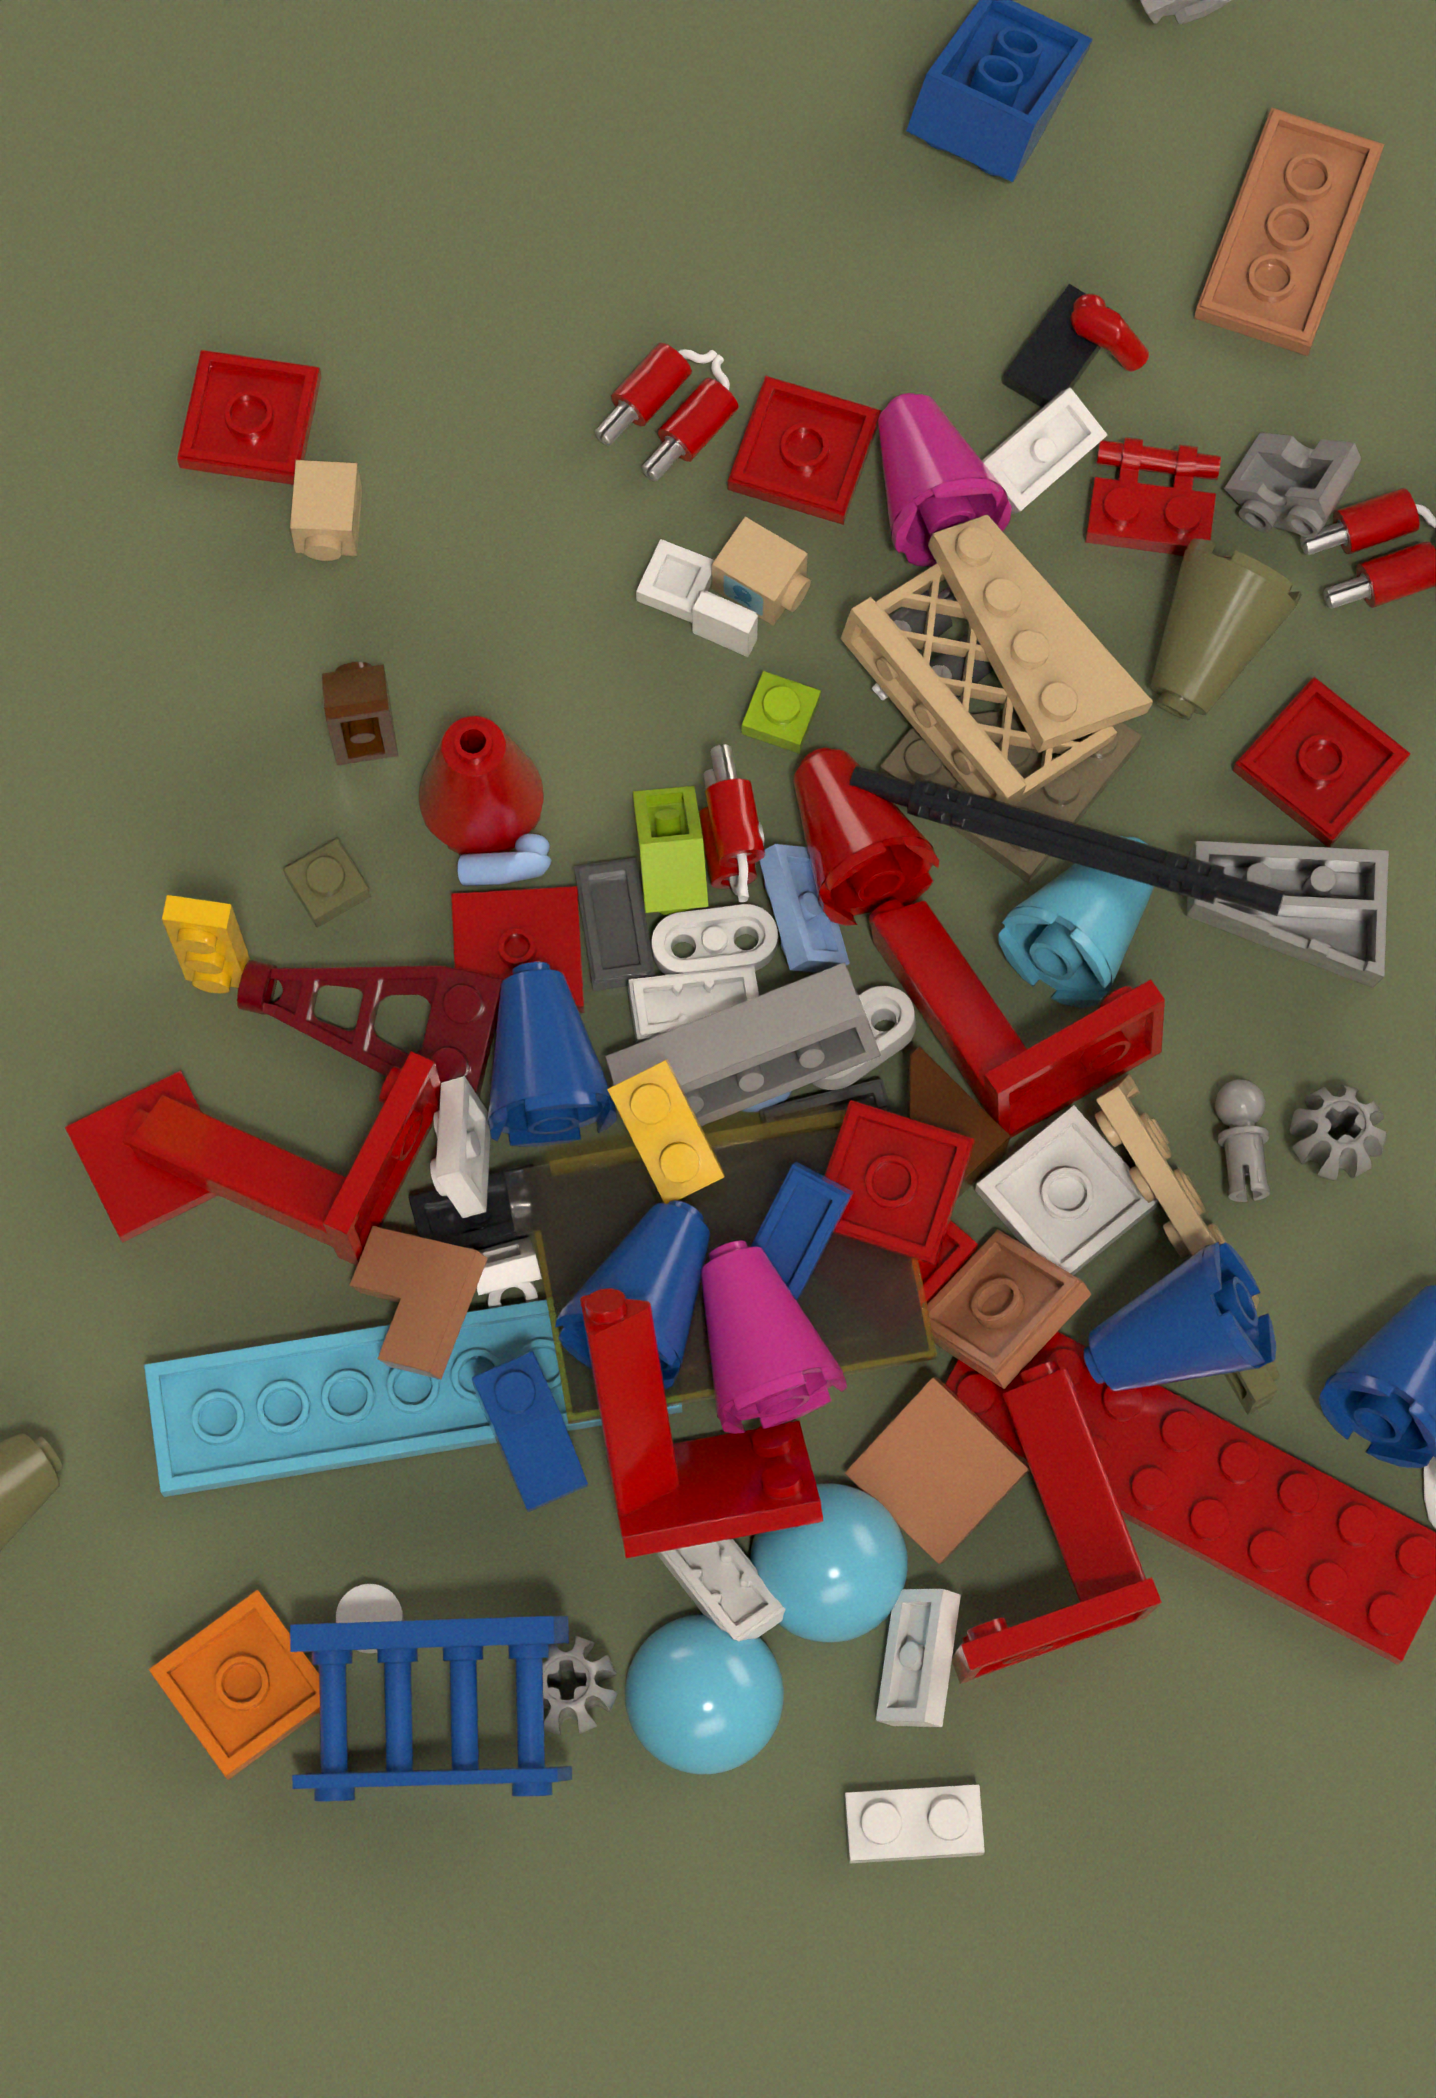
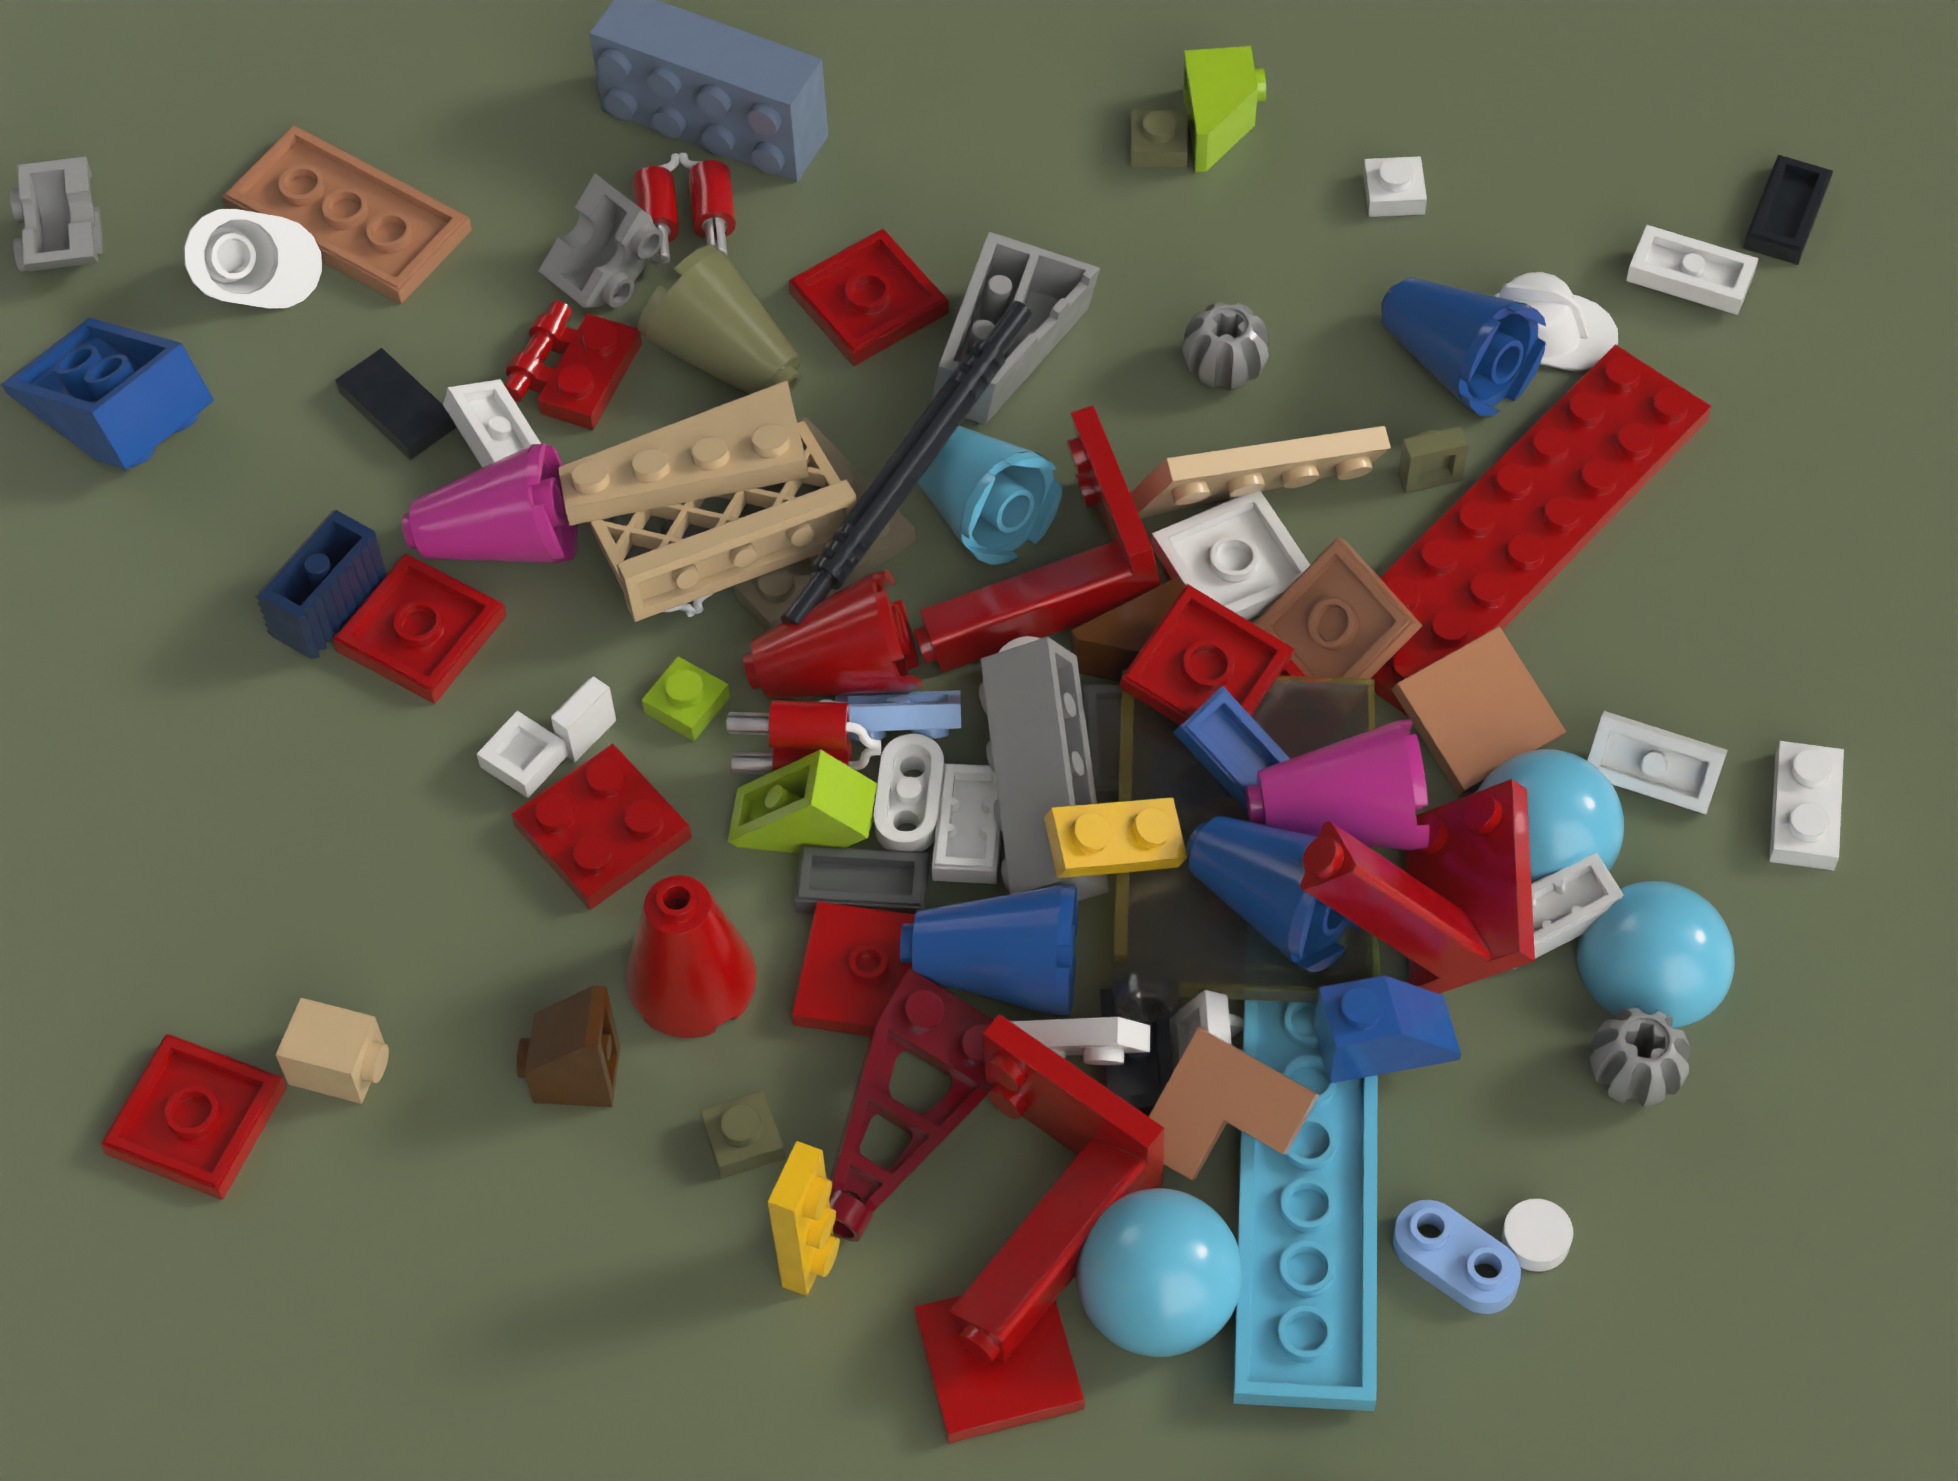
camera: 75 degrees left, 15 degrees down
orange plate [148,1589,320,1780] -> none
blue fence [290,1616,572,1801] -> none
light blue arm [458,834,552,886] -> none
red piece [595,343,739,481] -> none
tan brick [712,517,811,626] -> none
red piece [952,1361,1162,1684] -> none
red arm [1070,294,1149,372] -> none
blue cone [1084,1242,1276,1391] -> none
light grey pin [1214,1079,1270,1202] -> none
none -> white piece [184,209,322,309]
none -> dark blue brick [255,510,387,659]
none -> red plate [511,743,692,910]
none -> medium azure piece [1075,1188,1242,1357]
none -> light blue plate [1393,1200,1521,1314]

